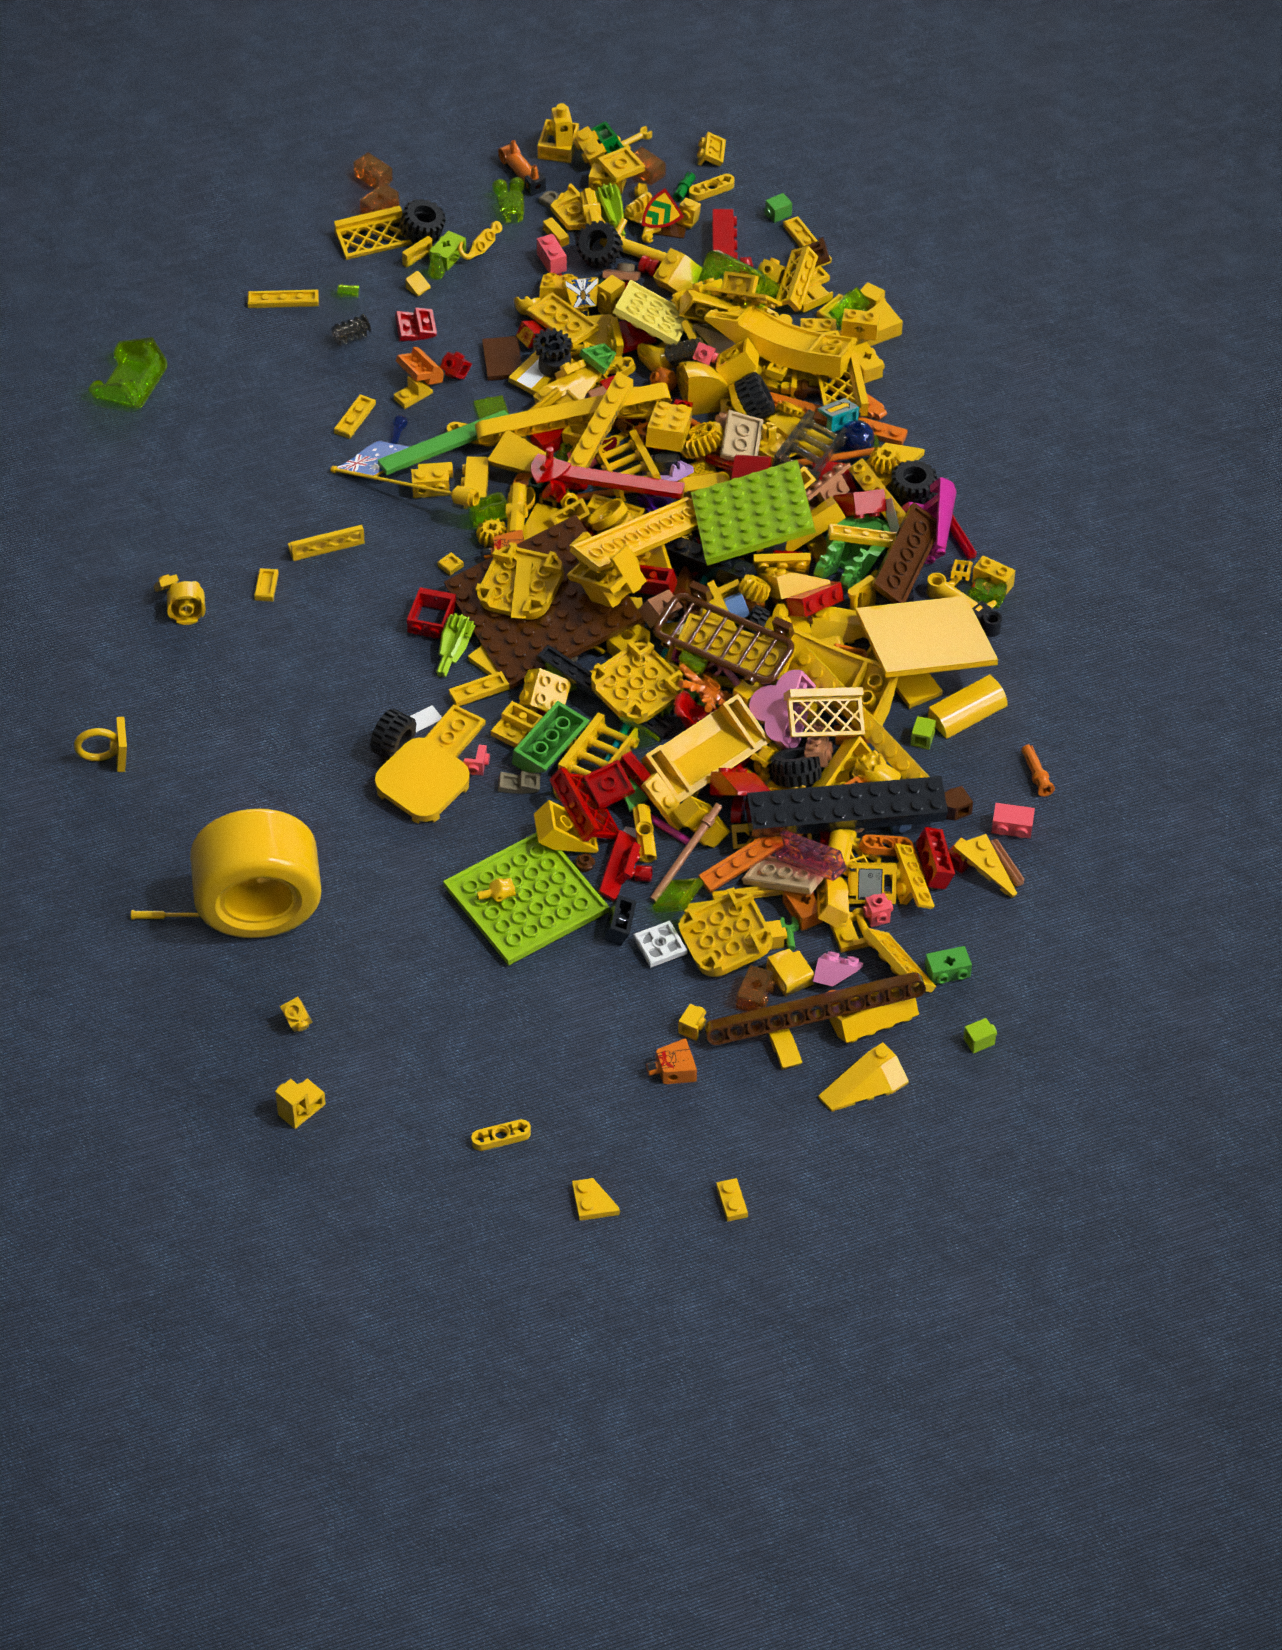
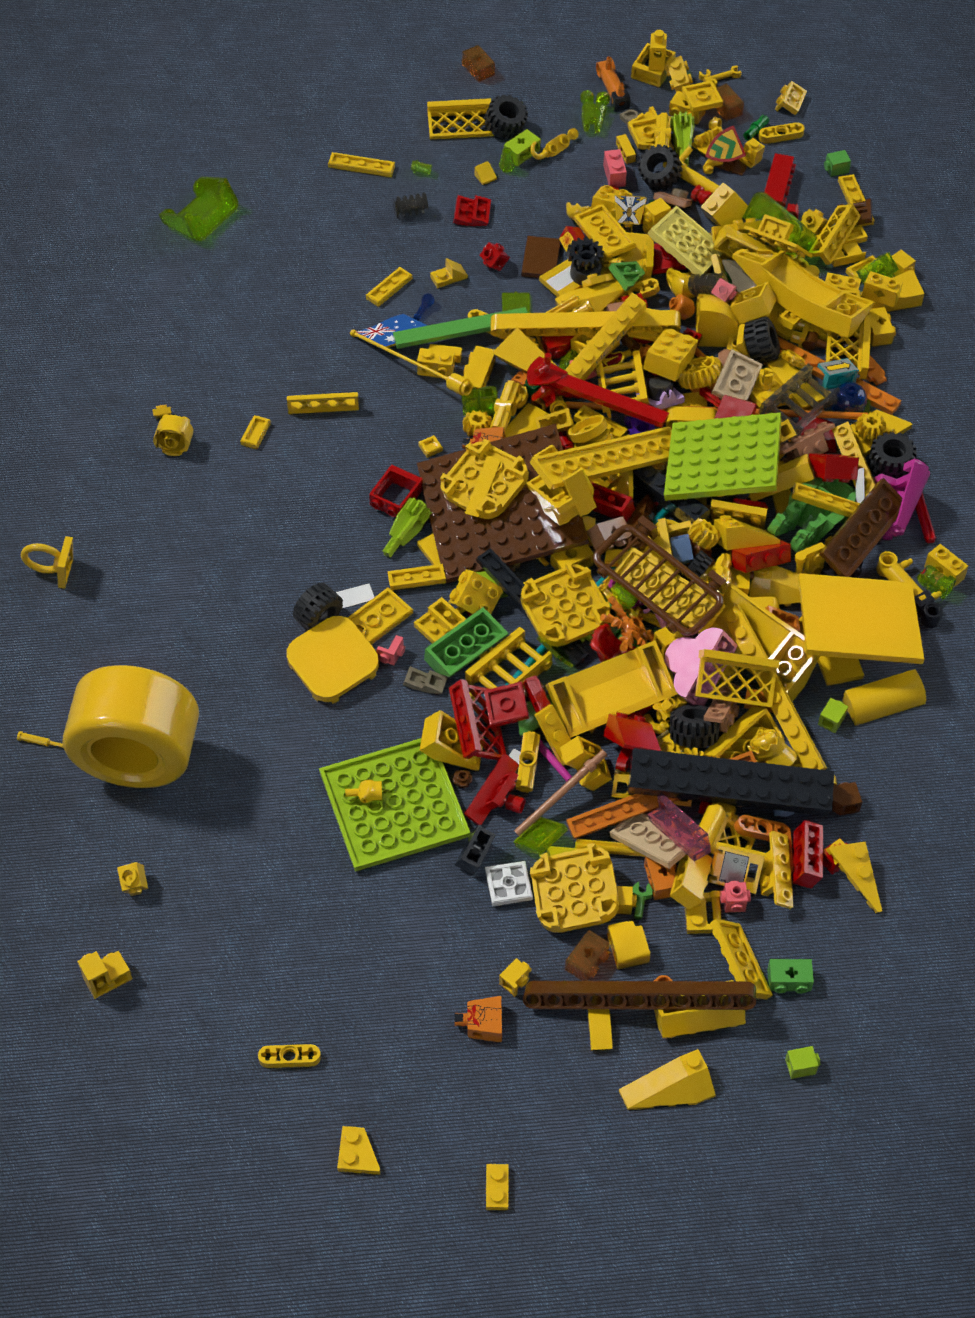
camera: 15 degrees right, 5 degrees up
clear orange brick [360,183,399,214] -> none
orange brick [396,347,444,385] -> none
yellow tile [402,236,432,268] -> none
green slope [591,121,624,154] -> none
bright pink slope [813,951,864,986] -> none
yellow tile [950,559,973,581] -> none
nougat axle [990,839,1025,887] -> none
coral brick [991,803,1035,839] -> none
orange pin [1021,744,1055,797] -> none

